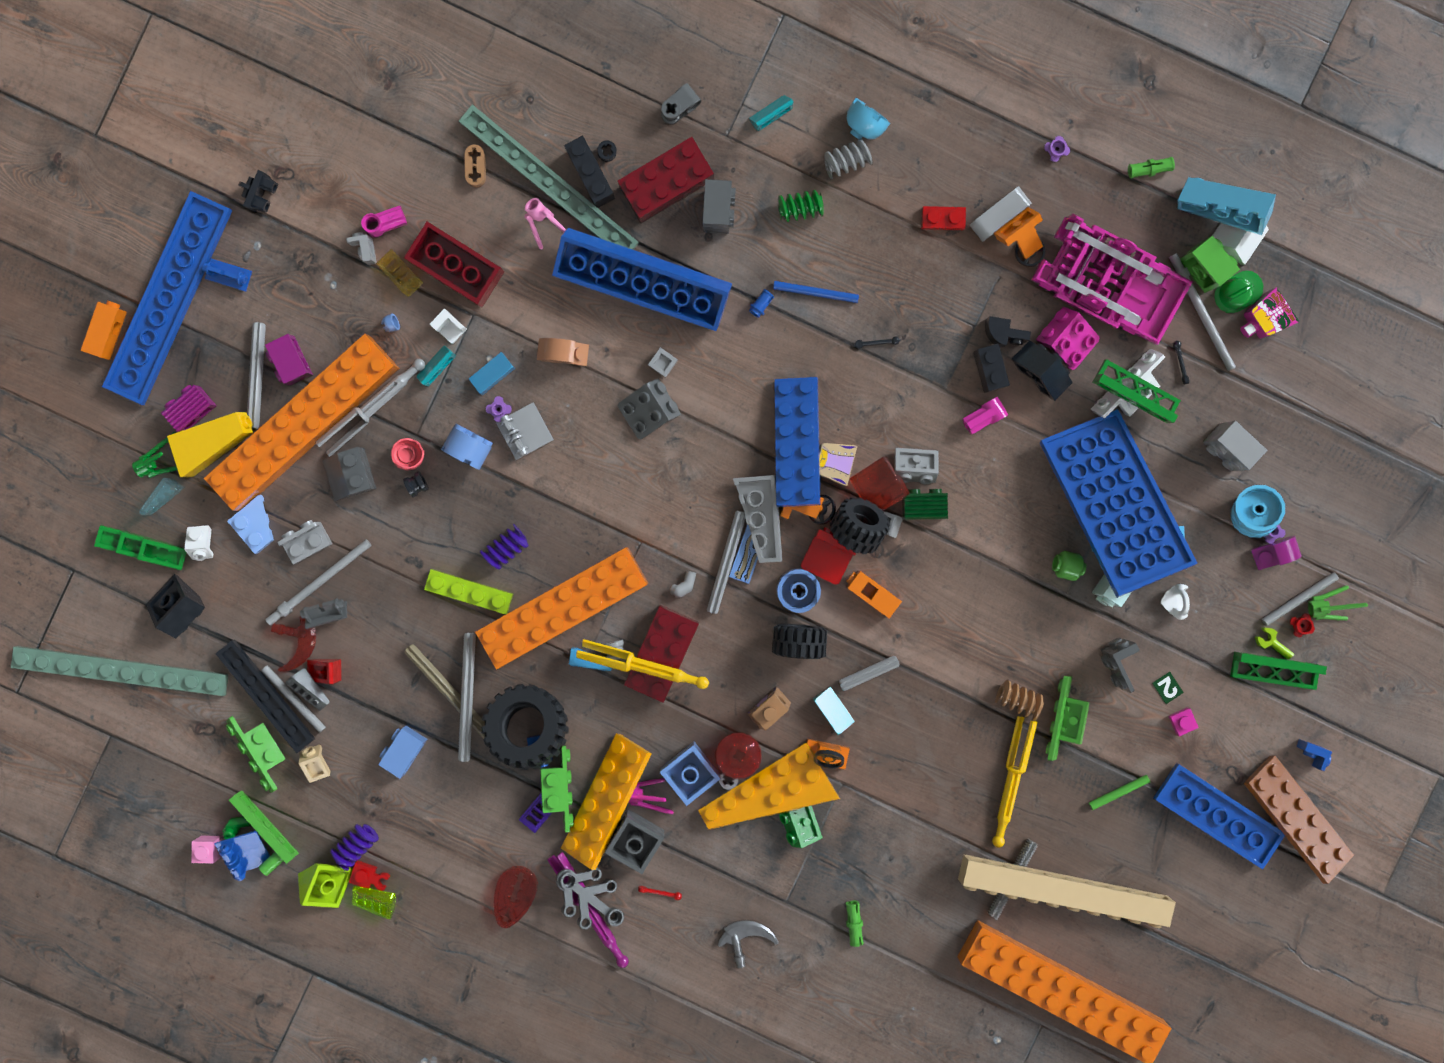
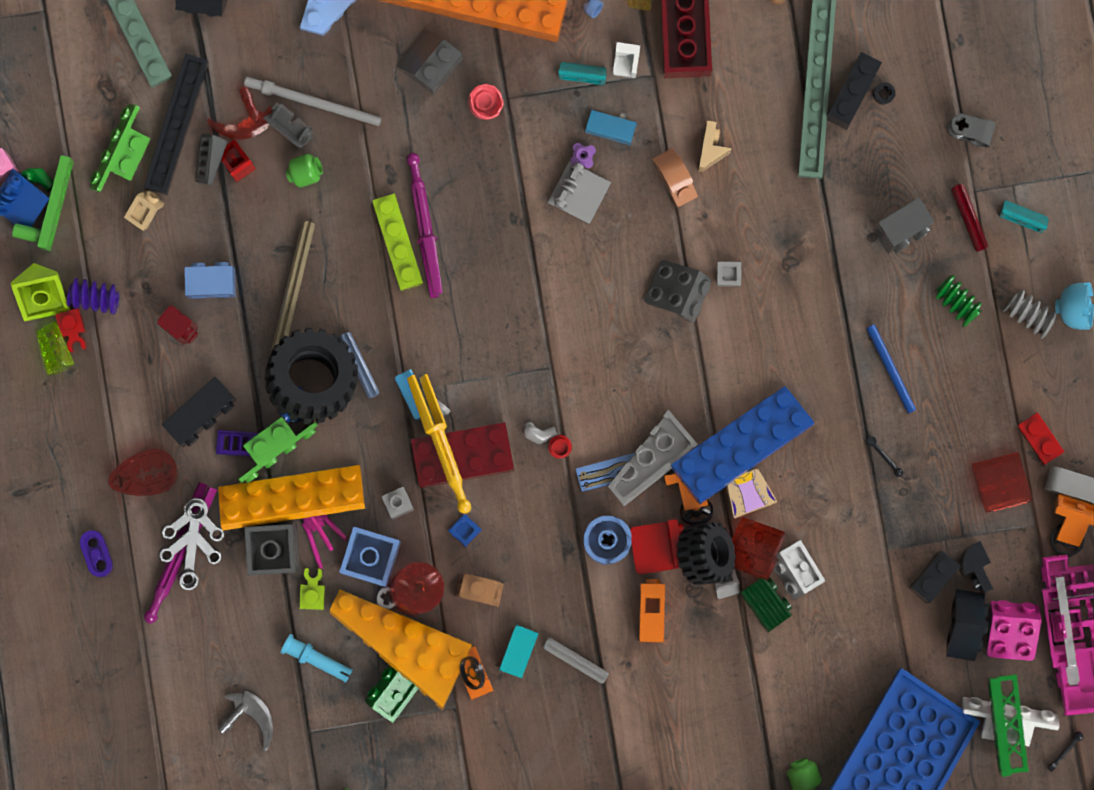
camera: 55 degrees right, 5 degrees down
light grey bar [261,665,326,733] -> none
light grey bracket [277,520,333,565] -> none
light grey piece [315,359,425,457] -> none
black wheel [403,471,429,498] -> none
medium blue brick [441,424,493,470] -> none
light grey axle [458,633,476,762] -> none
orange brick [475,547,648,670] -> none
dark purple piece [480,524,529,570] -> none
bright pink plant [524,198,566,249] -> none
blue brick [552,228,733,331] -> none
dark red brick [617,137,714,223] -> none
red hinge [638,886,682,900] -> none
light grey axle [707,511,746,614] -> none
blue pin [749,289,774,318] -> none
black tyre [772,624,828,659] -> none
dark pink piece [962,396,1008,435] -> none
none -> dark purple plate [80,530,113,577]
none -> dark red brick [157,305,199,345]
none -> black brick [161,377,237,448]
none -> medium azure pin [280,633,353,683]
none -> bright green head [286,154,323,188]
none -> lime plate [300,568,325,610]
none -> sand blue axle [339,332,379,399]
none -> light grey brick [381,487,415,520]
none -> magenta piece [406,153,443,299]
none -> blue tile [448,514,482,547]
none -> red plate [548,435,572,459]
none -> tan slope [698,121,731,172]
none -> dark red axle [951,184,988,252]
none -> clear red slope [972,452,1032,513]

